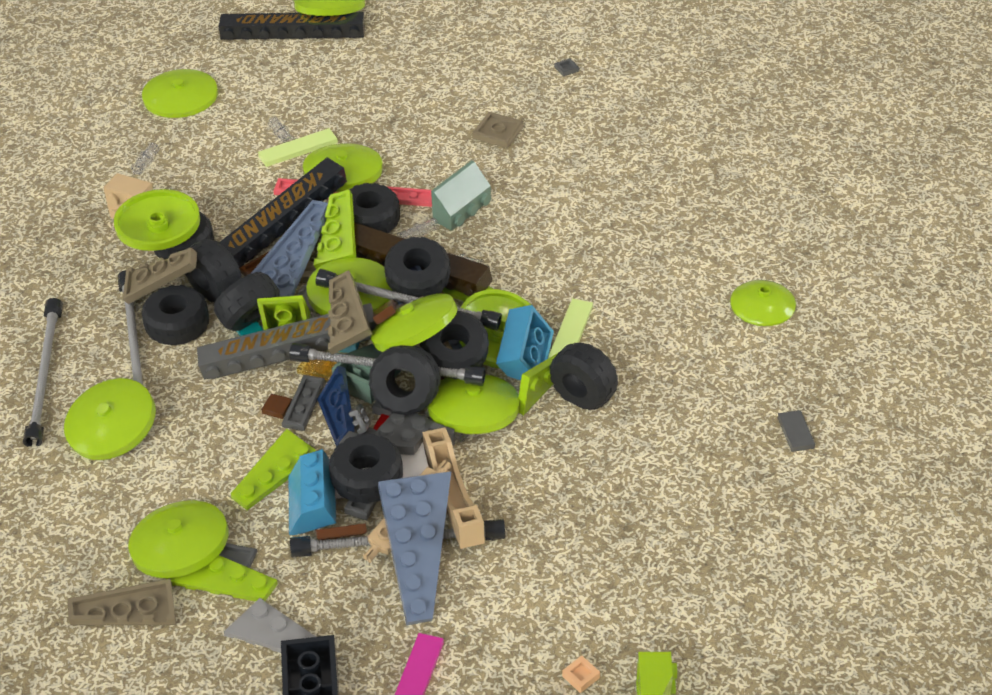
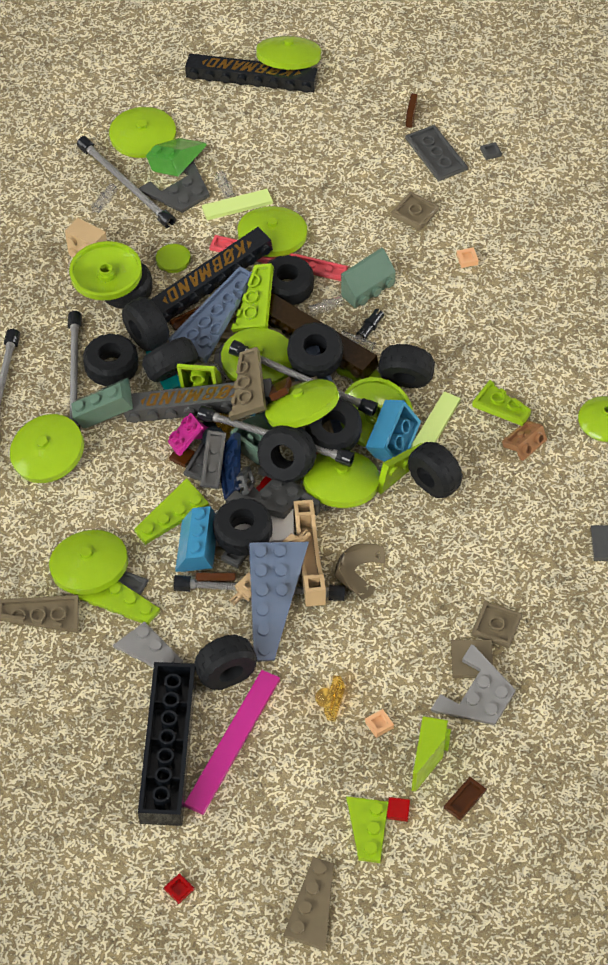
camera: 10 degrees right, 10 degrees up
dark tan wing [123,248,197,304] -> none
none -> sand green slope [71,378,133,428]
none -> light grey hose [77,136,176,228]
none -> dark grey wing [138,161,210,213]
none -> bright green slope [146,138,207,176]
none -> lime tile [156,244,191,273]
none -> dark pink plate [168,413,226,456]
none -> black tyre [194,634,257,690]
none -> dark grey tile [200,430,226,489]
none -> clear yellow tile [315,675,345,722]
none -> dark tan piece [335,543,385,599]
none -> black pin [356,309,384,341]
none -> black tyre [378,344,435,388]
none -> dark grey tile [405,124,468,182]
none -> reddish brown tile [406,93,418,128]
none -> light grey wing [431,644,515,726]
none -> dark tan tile [451,640,493,678]
none -> light nougat plate [456,247,479,268]
none -> dark tan tile [471,601,522,648]
none -> lime wing [472,380,531,426]
none -> medium nougat bracket [502,420,547,461]

